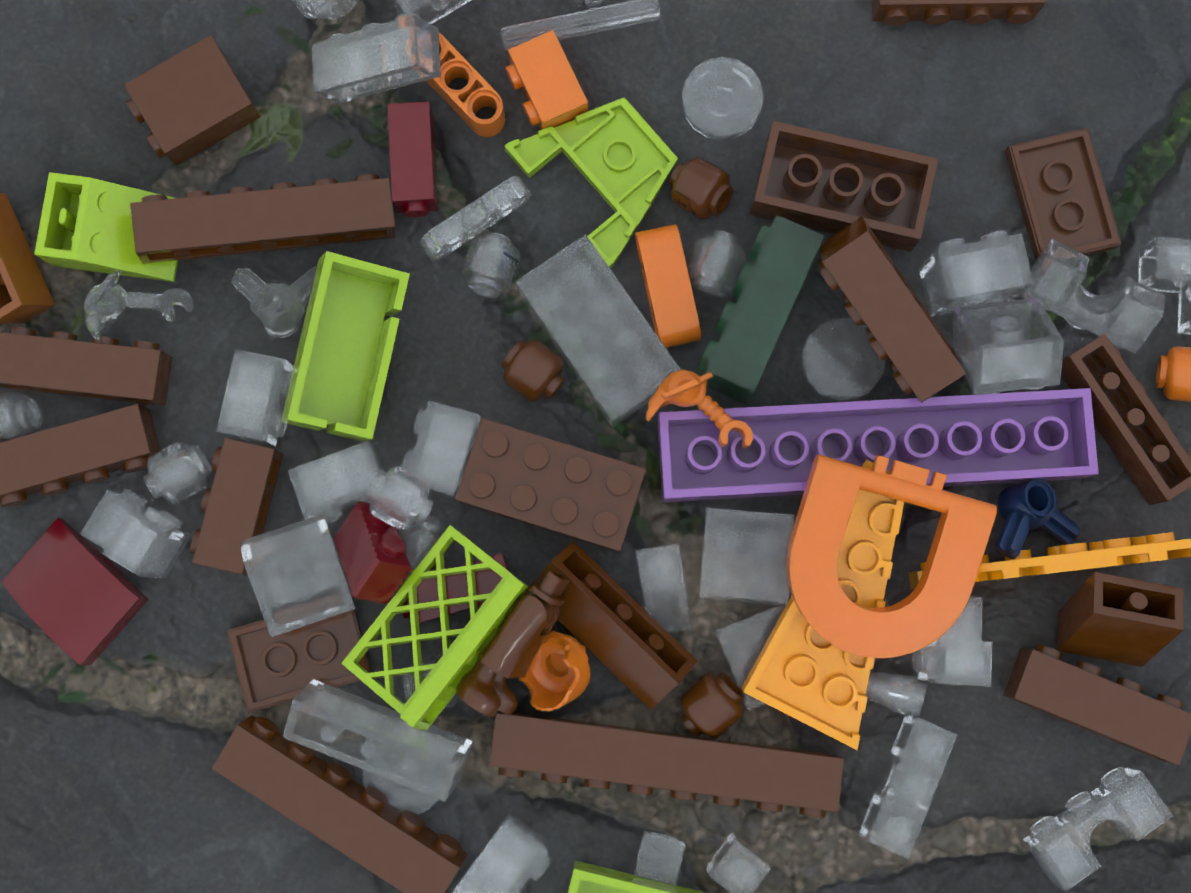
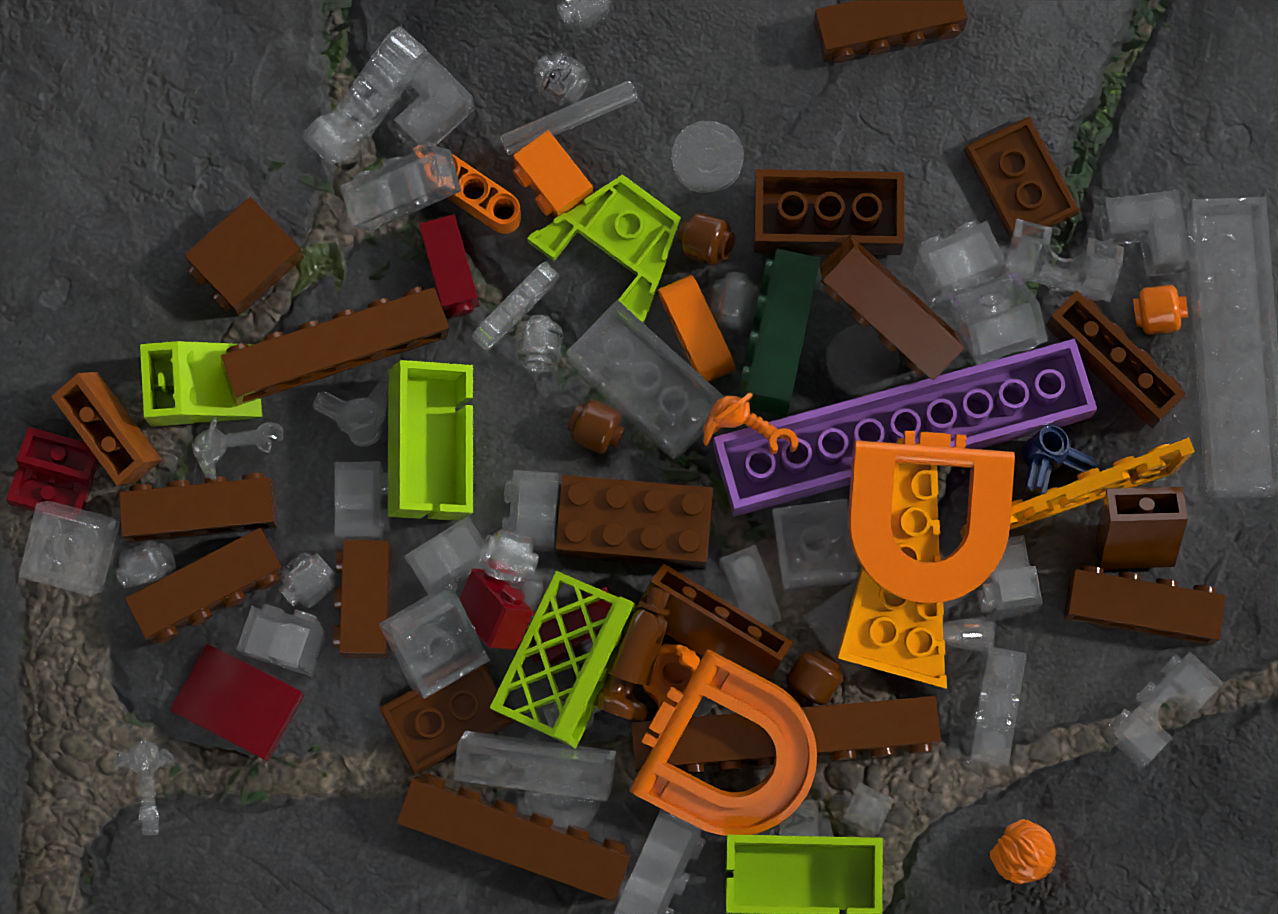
camera: 15 degrees left, 5 degrees down
none -> orange piece [629,650,817,836]

